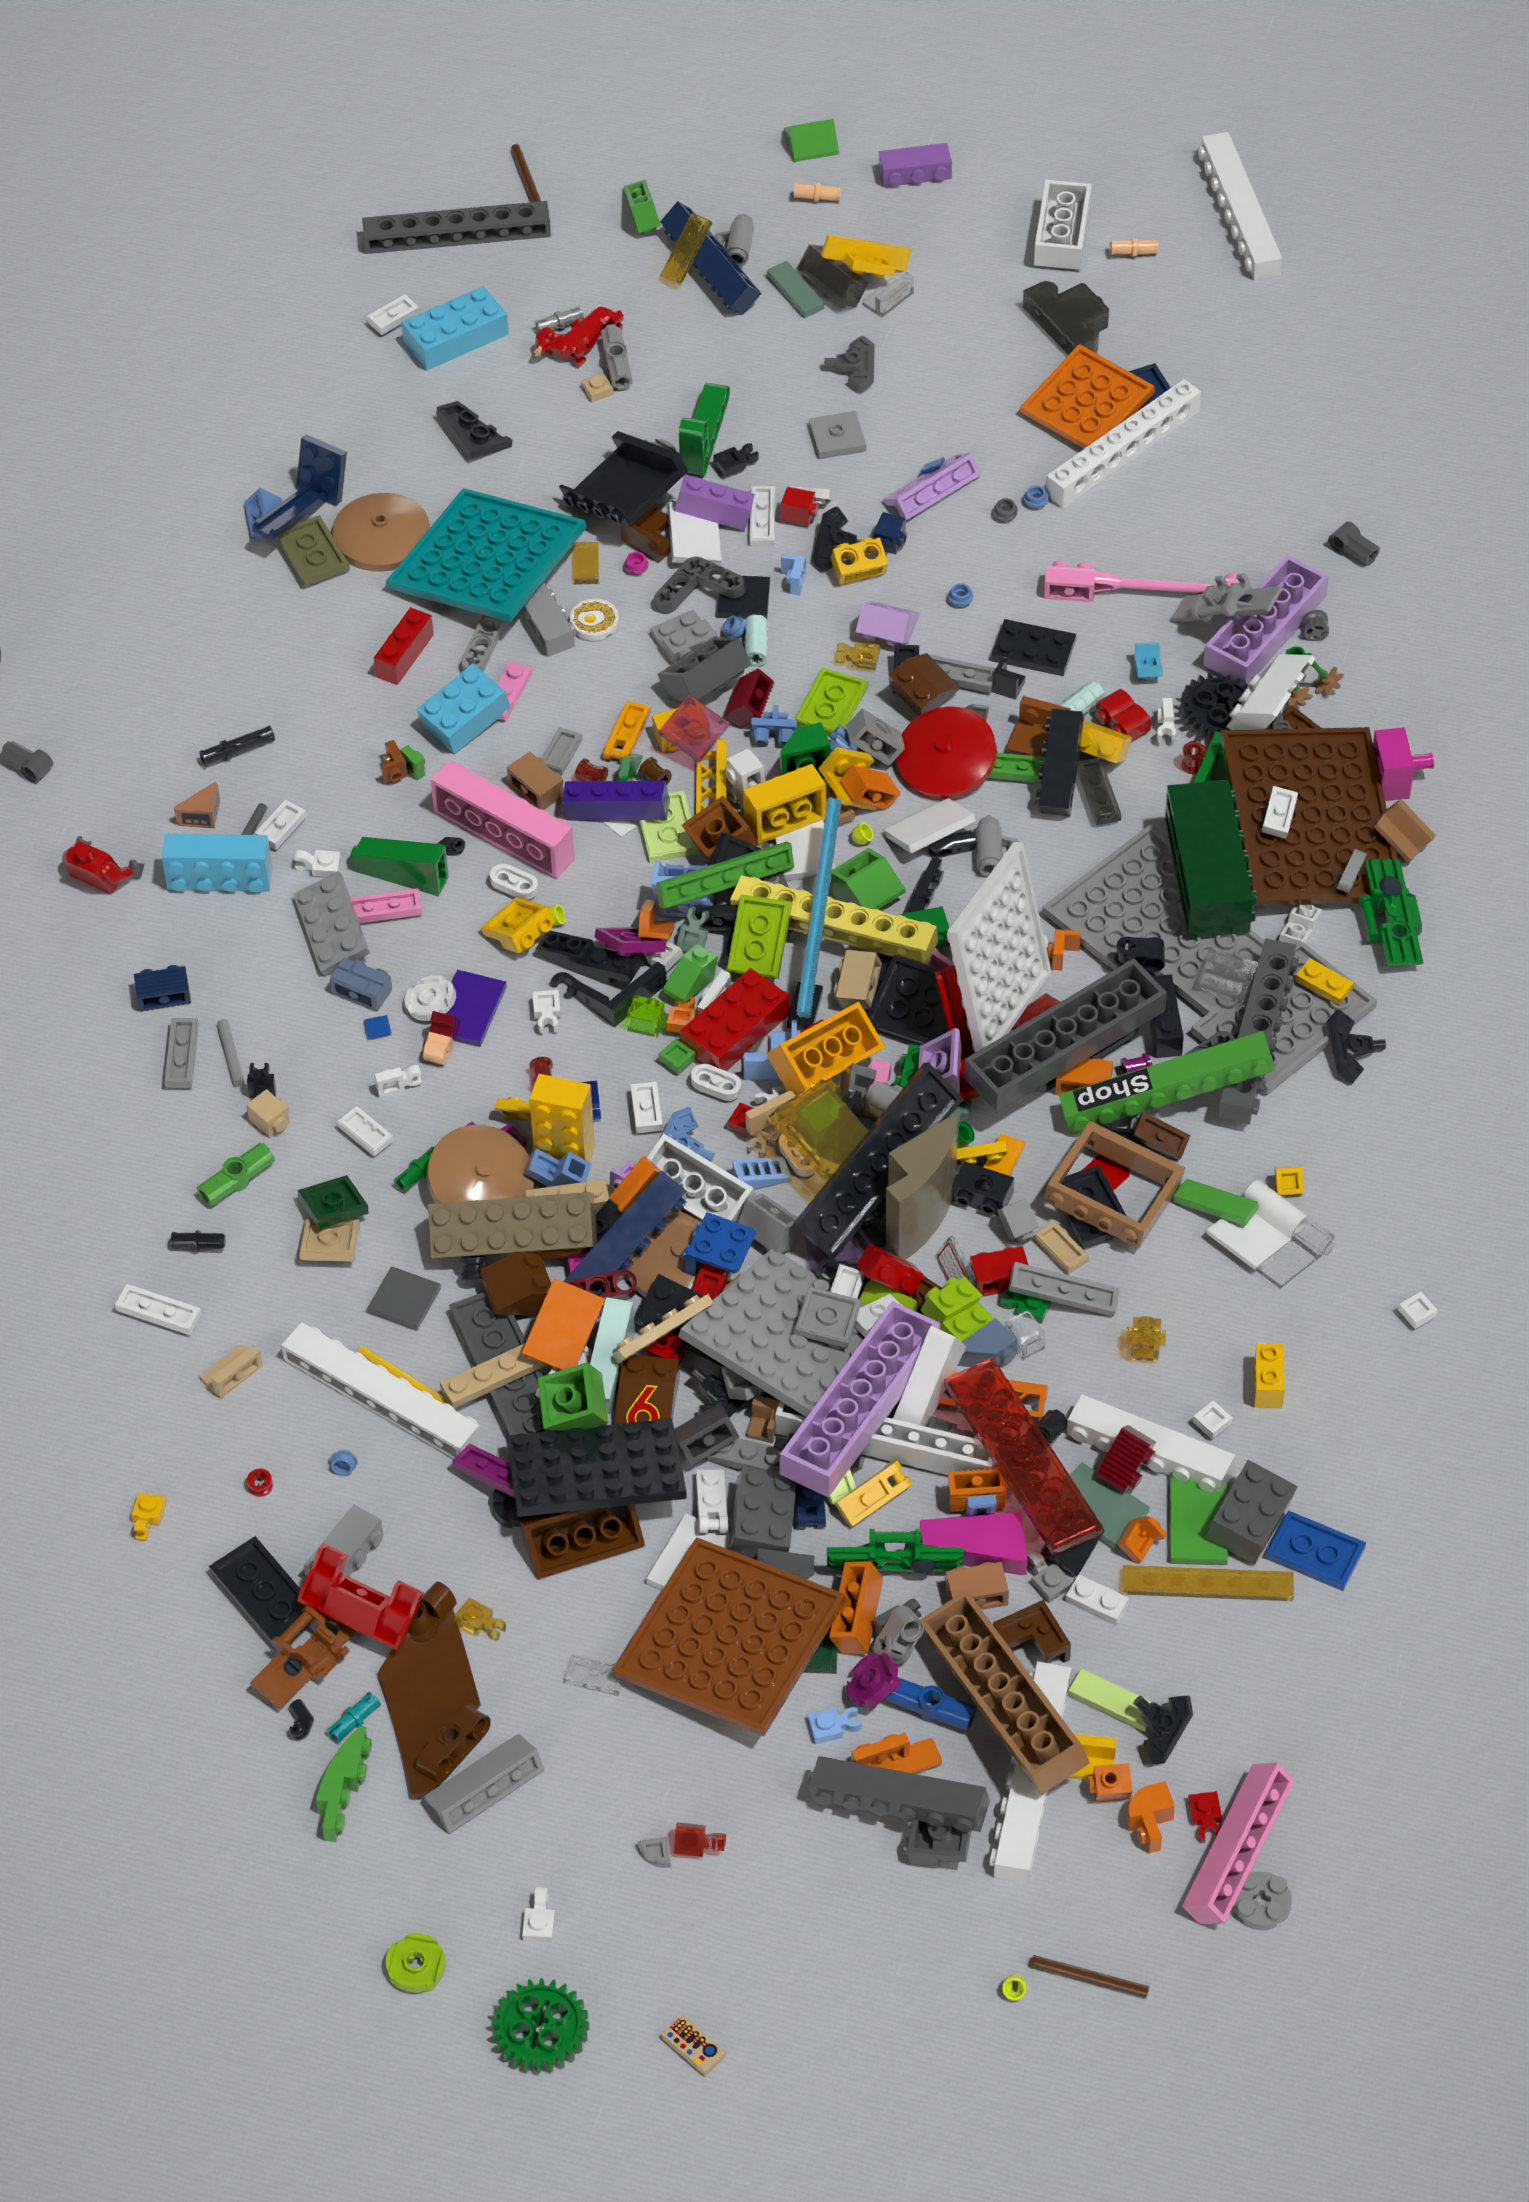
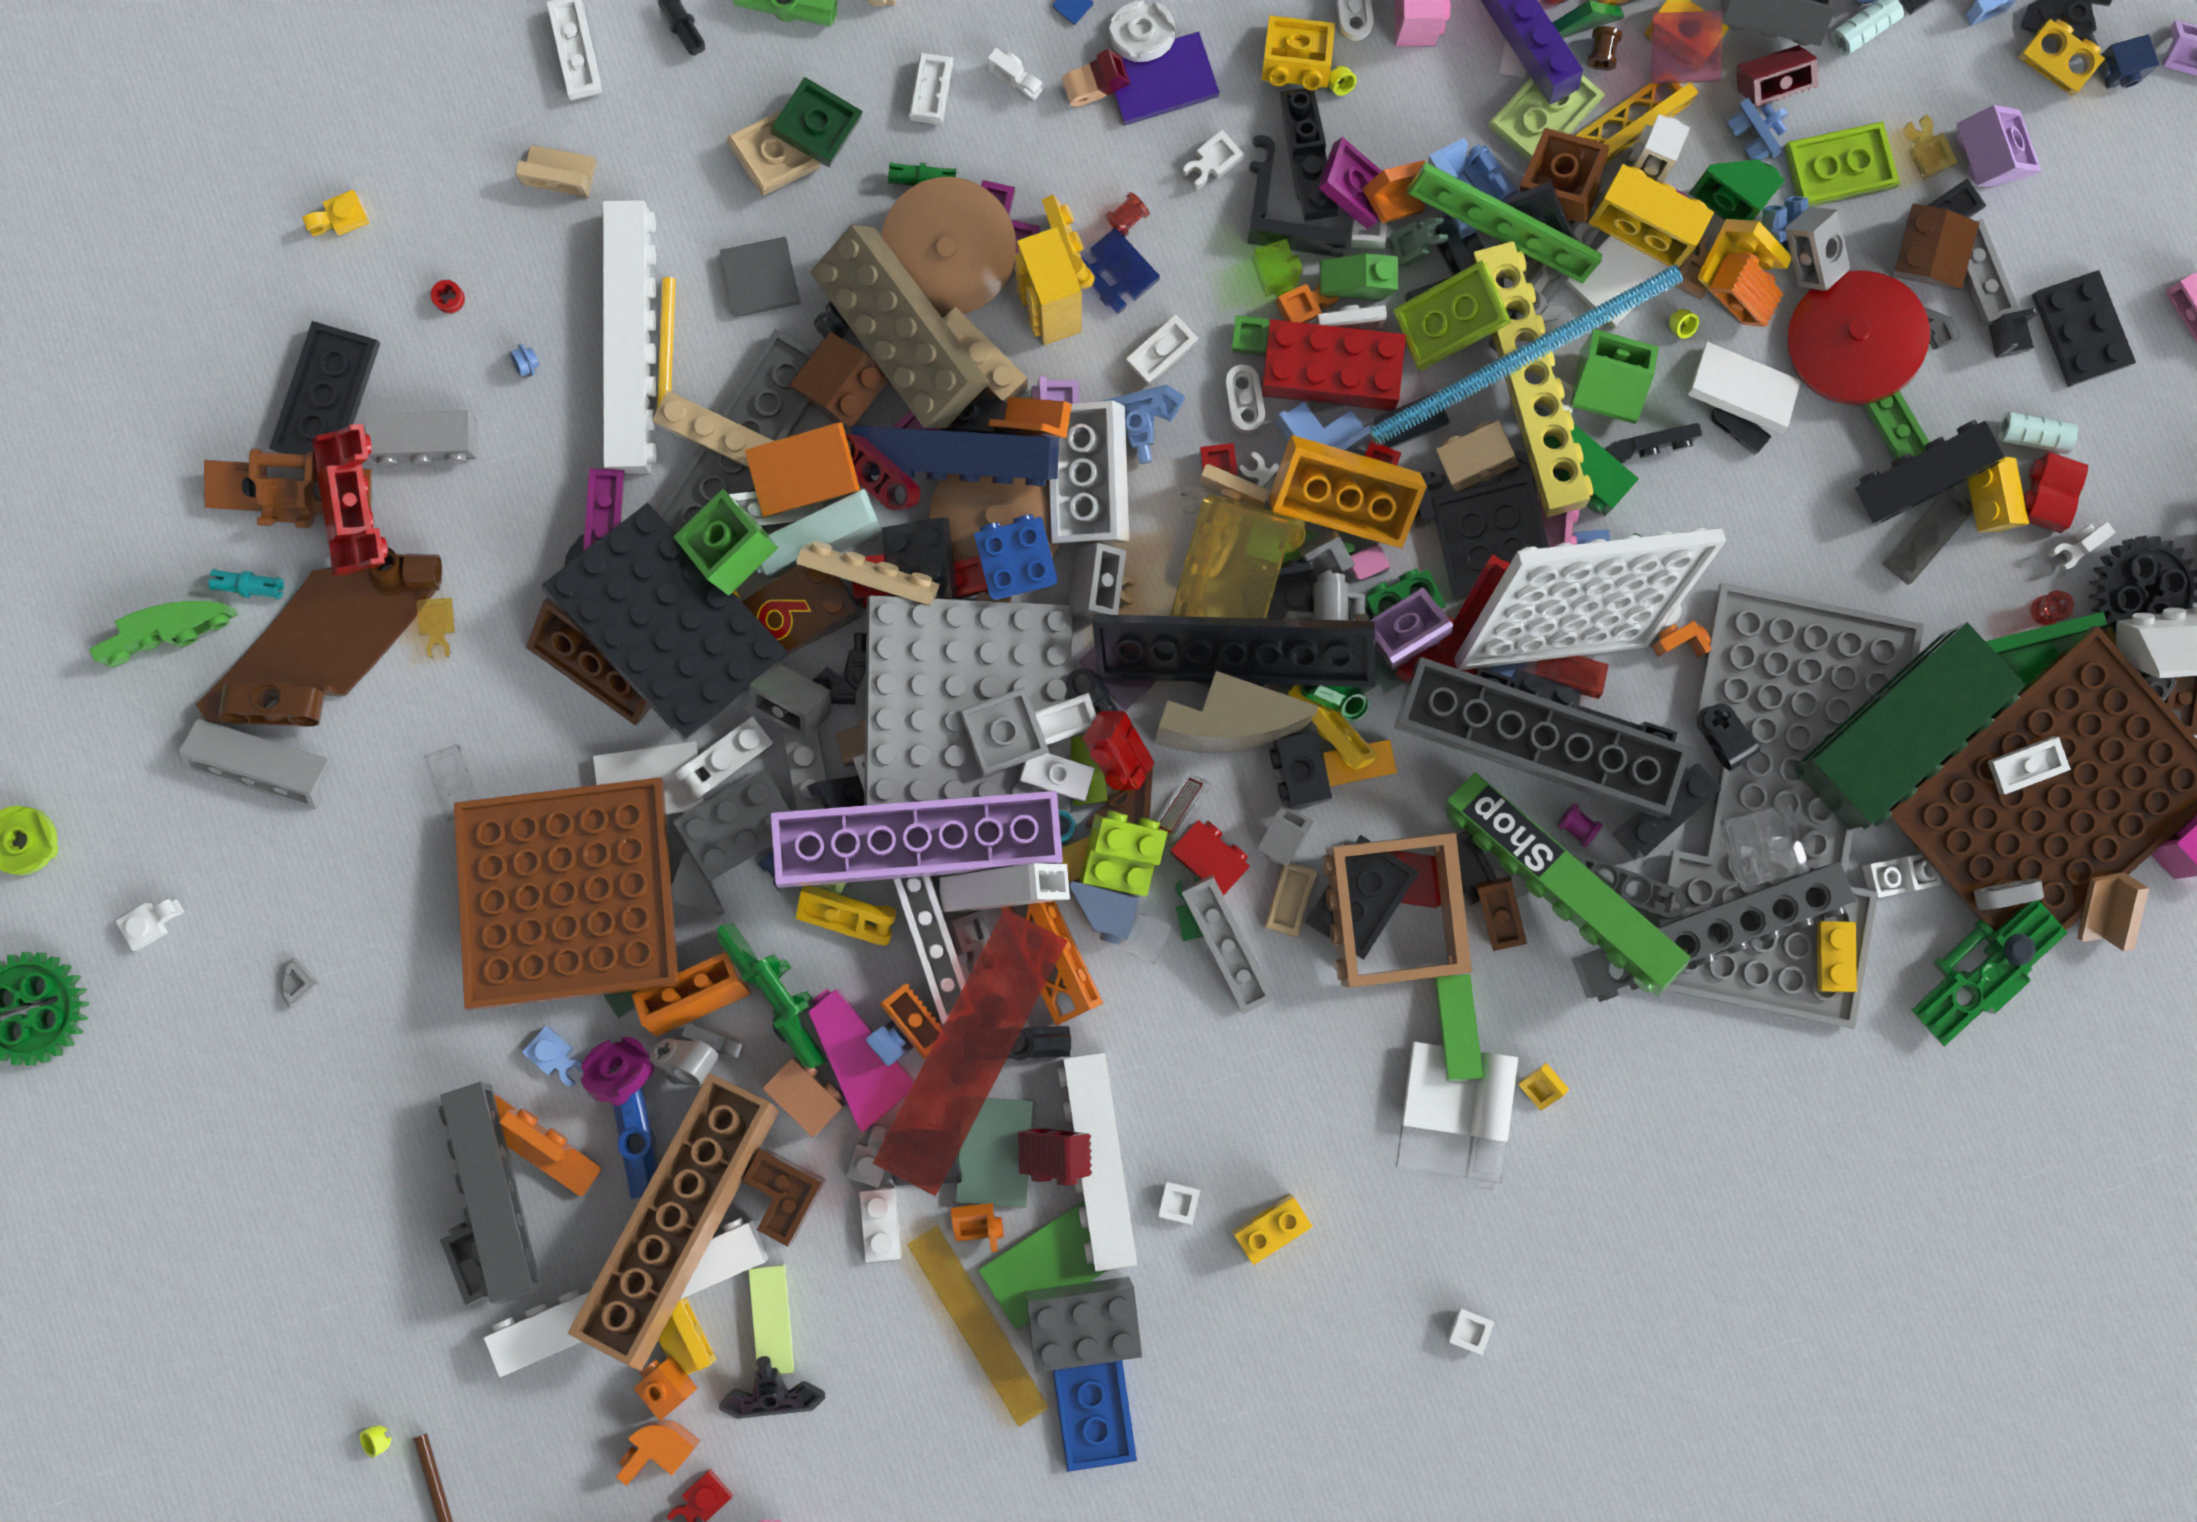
camera: 50 degrees right, 30 degrees up
black arm [289,1699,314,1740] -> none
medium blue brick [524,1148,592,1188] -> none
tan tile [662,2014,726,2076] -> none
clear red plate [674,1822,727,1857] -> none
light blue slope [732,1157,791,1190] -> none
black plate [854,1217,886,1251] -> none
medium blue plate [949,583,973,606] -> none
light grey piece [976,815,1019,876] -> none
dark orange bracket [1007,696,1071,757] -> none
orange slope [1055,1058,1113,1096] -> none
clear yellow brick [1126,1316,1166,1361] -> none
medium azure bracket [1134,642,1163,680] -> none
black piece [1327,1010,1386,1085] -> none

